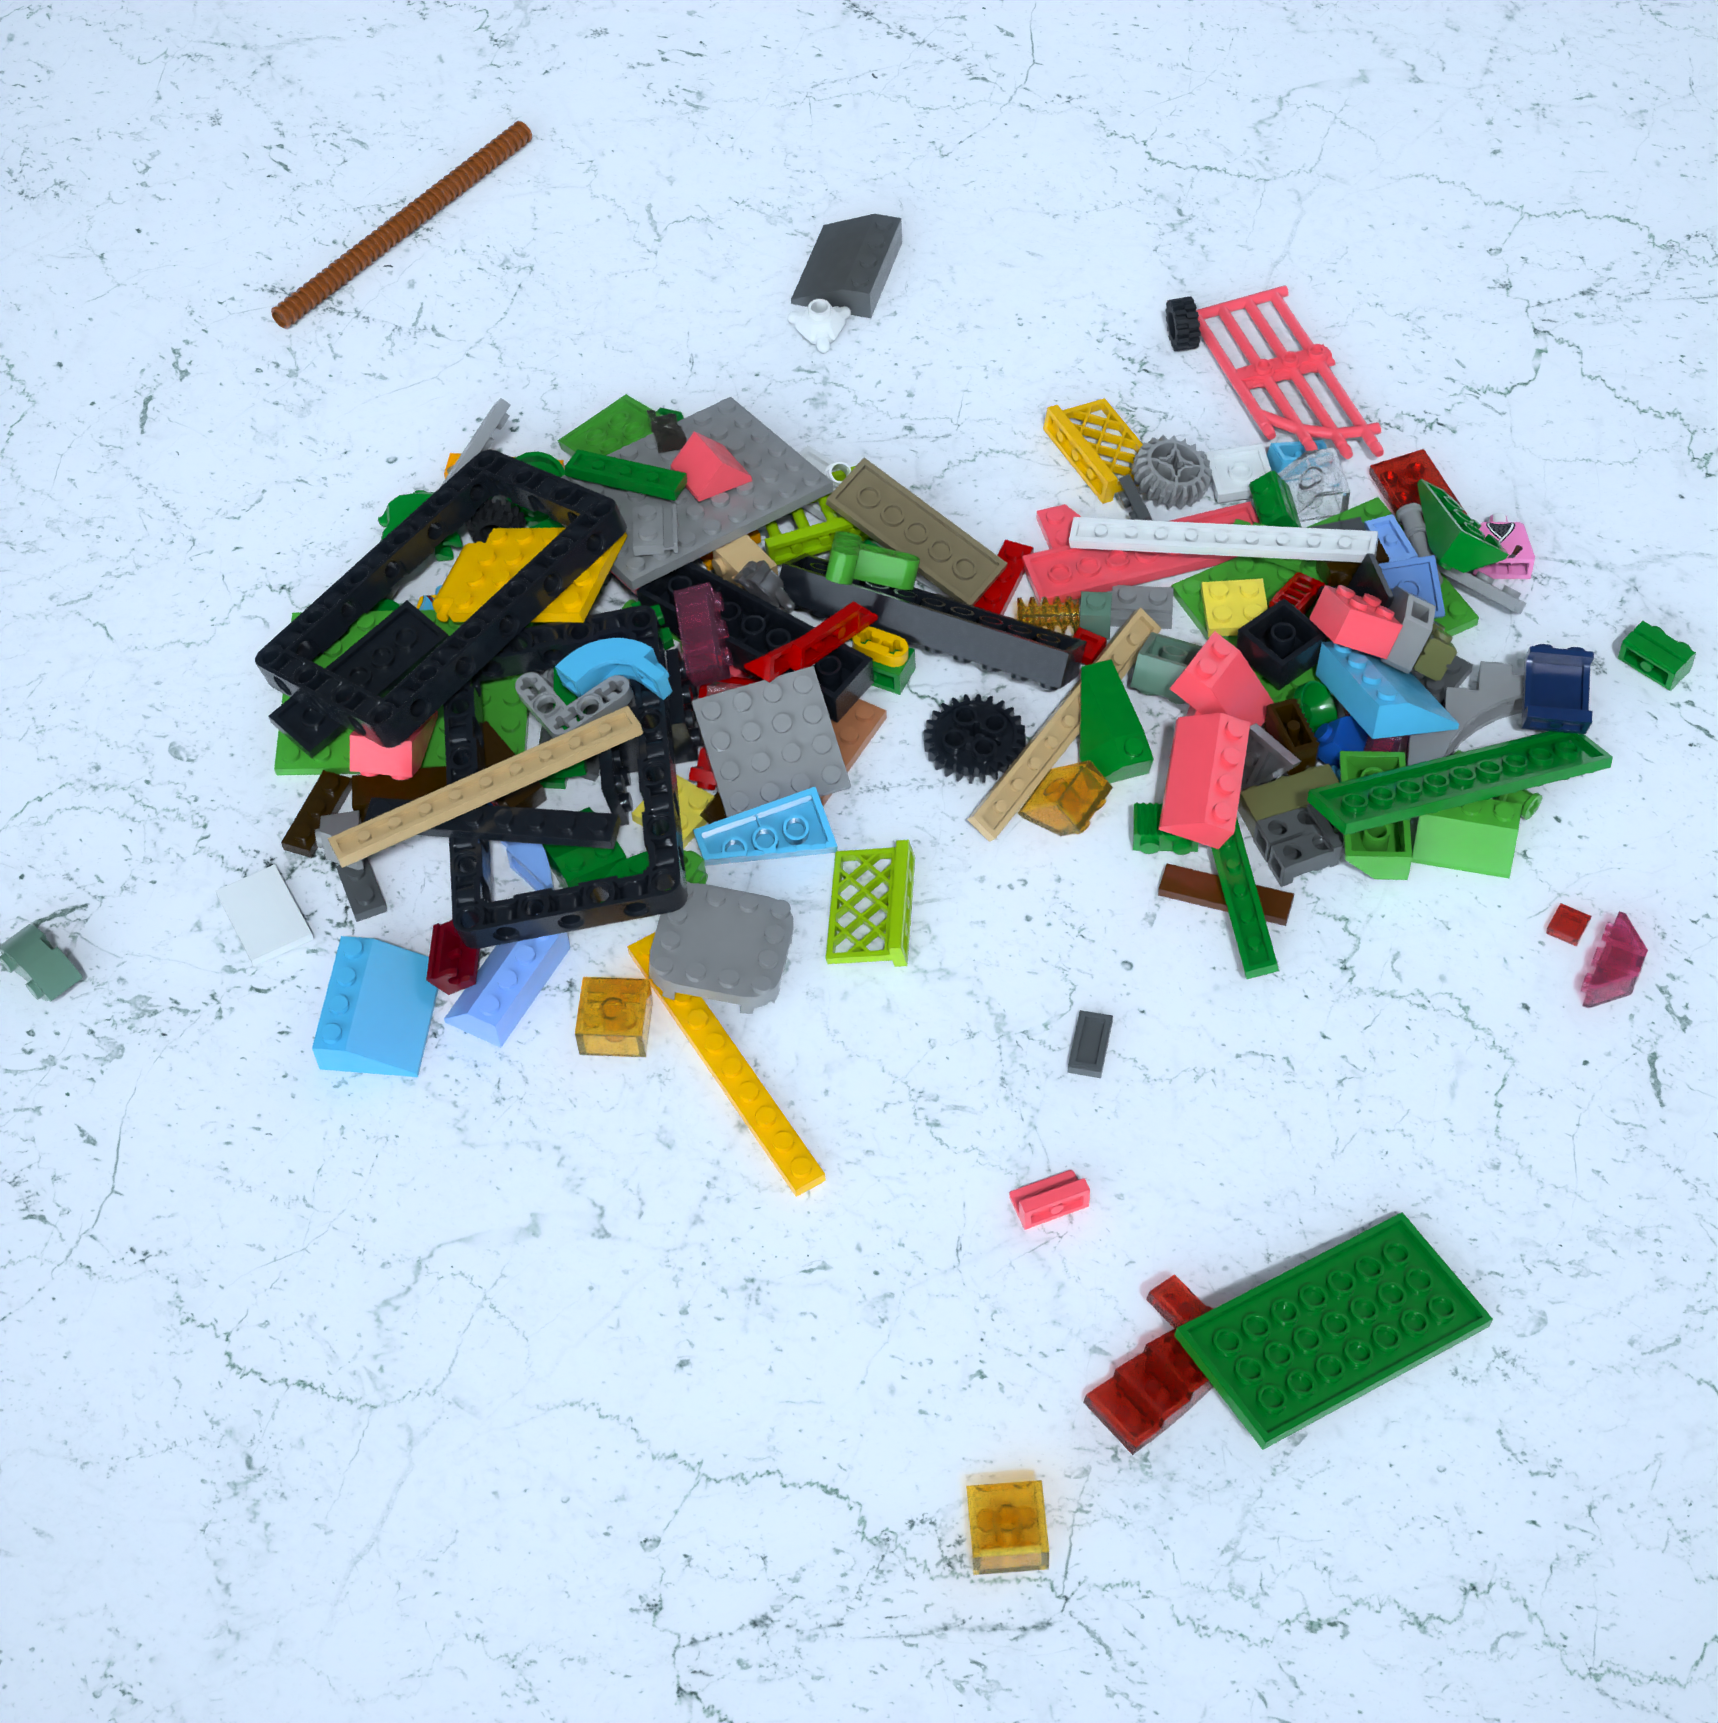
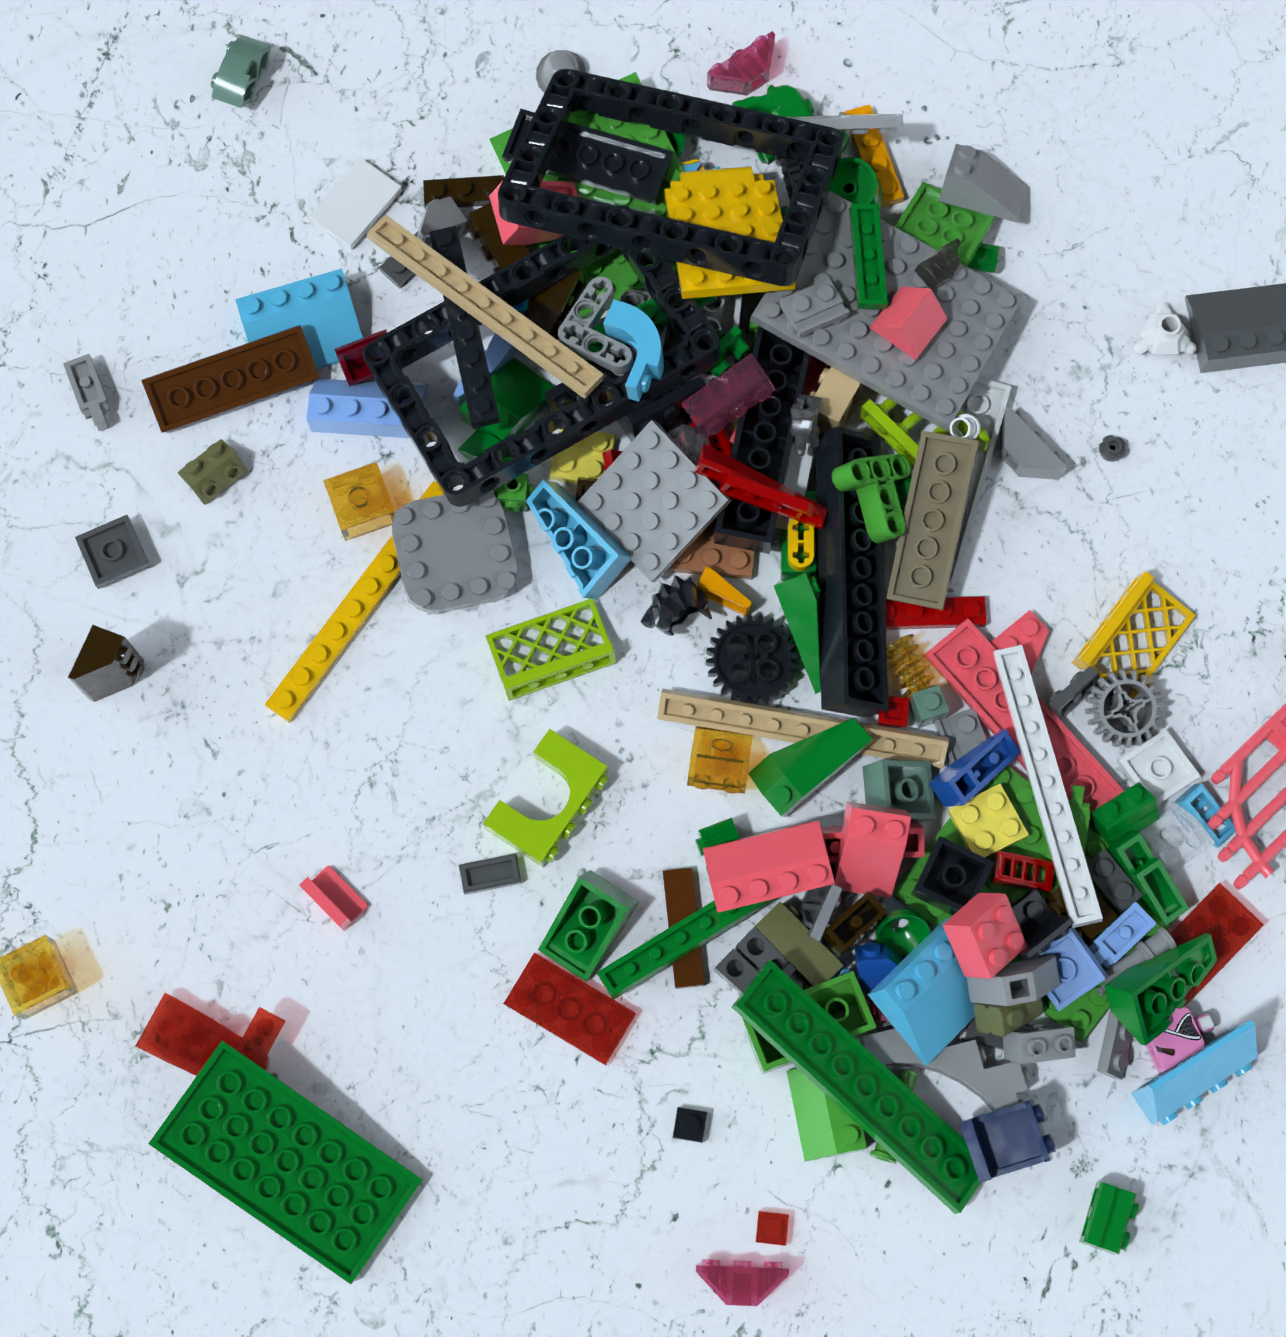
camera: 65 degrees right, 20 degrees up
none -> light grey hinge [63,354,110,431]
none -> dark brown slope [68,625,145,702]
none -> dark grey plate [75,514,150,589]
none -> reddish brown plate [141,324,320,433]
none -> olive bracket [177,439,248,505]
none -> lime arch [483,728,609,868]
none -> clear red plate [503,952,636,1066]
none -> light grey hat [536,50,586,93]
none -> green slope [538,870,639,982]
none -> black hair [640,575,712,636]
none -> black plate [673,1107,707,1143]
none -> light orange slope [697,566,752,616]
none -> clear pink slope [707,31,775,96]
none -> green wedge [774,571,821,694]
none -> blue slope [929,729,1021,807]
none -> light grey slope [939,144,1028,223]
none -> light grey slope [1000,406,1067,480]
none -> light grey brick [1003,1022,1076,1065]
none -> dark grey plate [1099,435,1127,462]
none -> green slope [1108,831,1190,925]
none -> medium azure slope [1131,1020,1258,1125]

